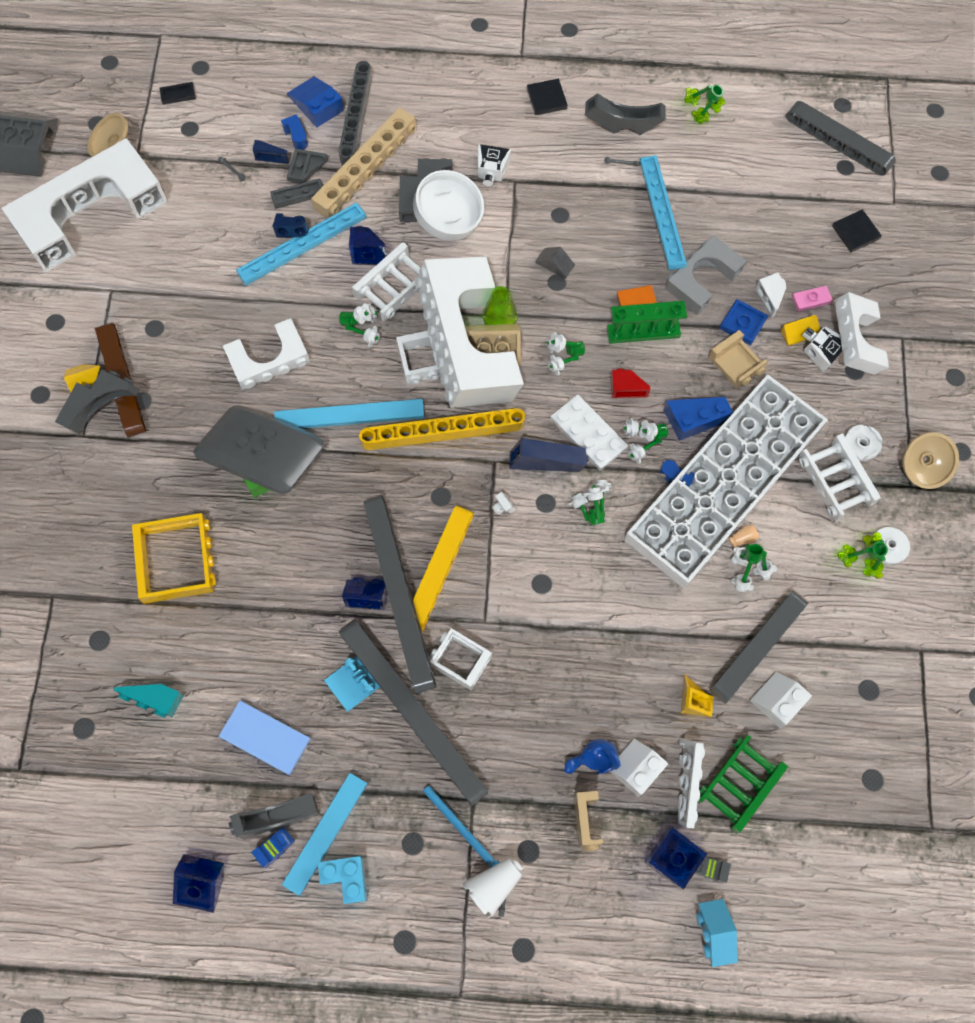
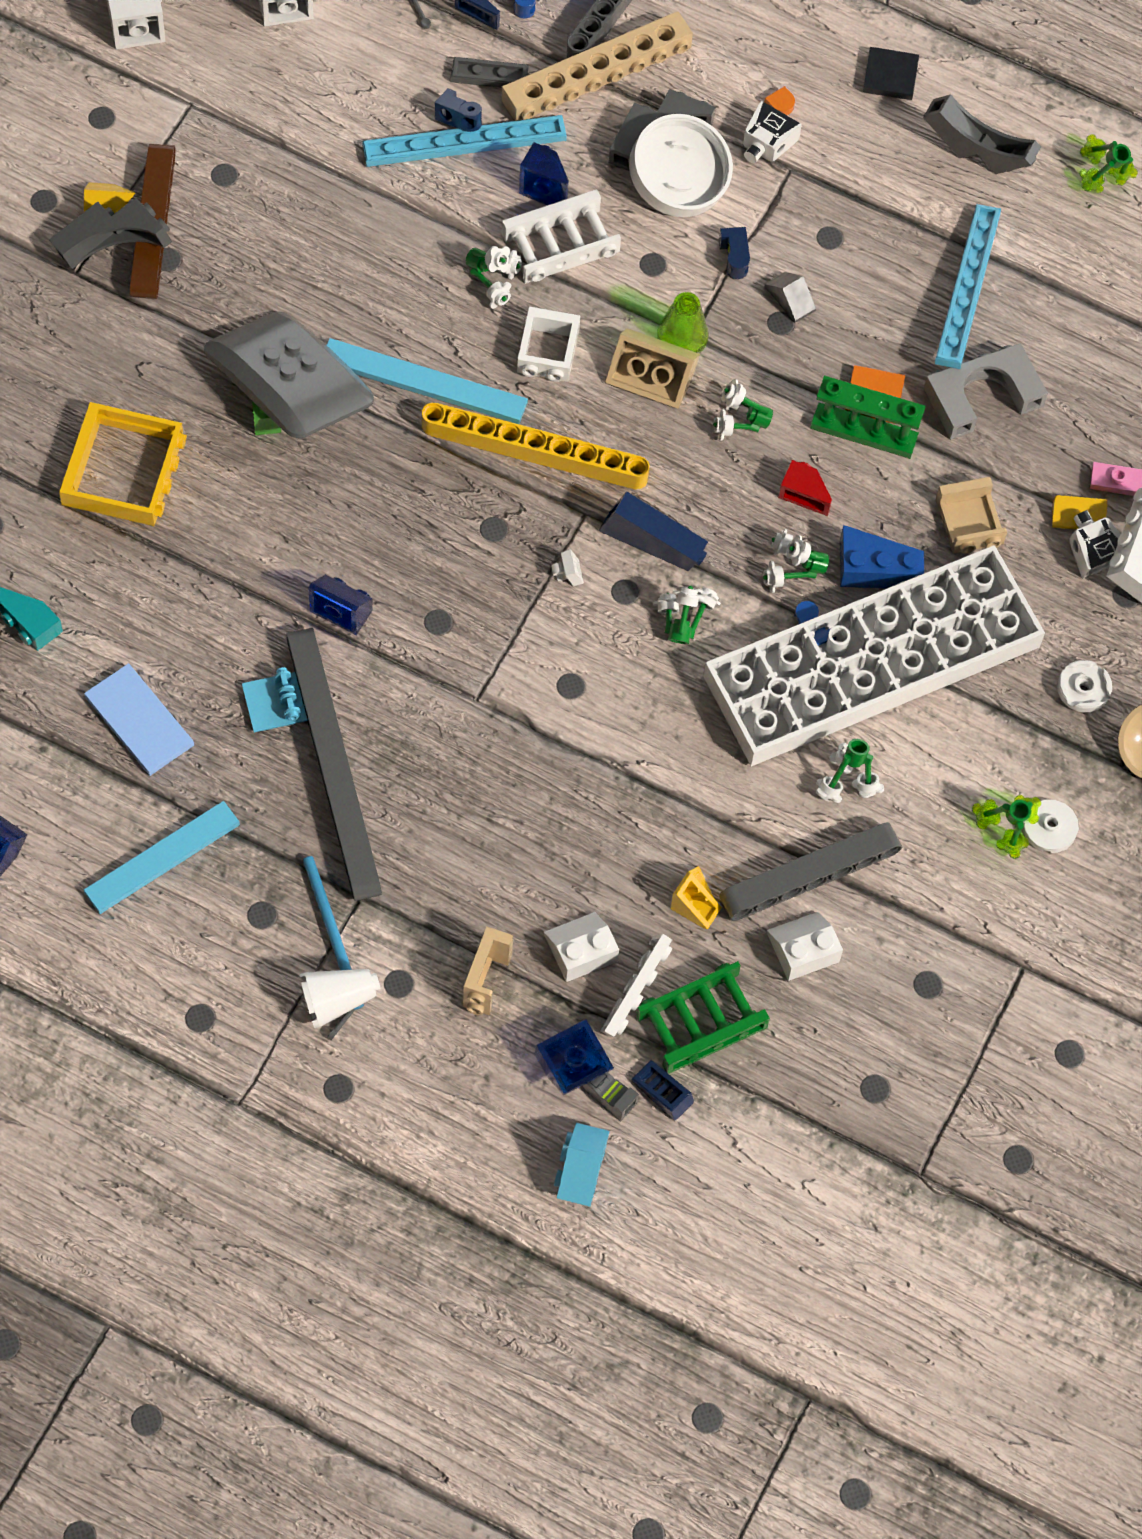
camera: 20 degrees right, 5 degrees down
white arch [223,318,310,390] -> none
dark grey arch [229,793,320,840] -> none
blue leg [251,828,295,868] -> none
dark grey wing [287,149,328,183] -> none
medium azure brick [318,856,367,904] -> none
dark grey beam [364,495,437,694] -> none
yellow beam [413,505,474,632] -> none
white arch [415,257,524,408] -> none
white window [429,628,492,690] -> none
white plate [550,395,628,471] -> none
blue piece [564,739,621,775] -> none
dark grey hinge [604,157,640,166] -> none
blue tile [719,299,769,346] -> none
light nougat cone [729,524,759,548] -> none
white slope [755,273,786,318] -> none
white fence [799,433,881,521] -> none
none -> dark blue slope [631,1060,694,1121]
none -> dark blue leg [719,227,750,280]
none -> orange tile [764,86,795,115]

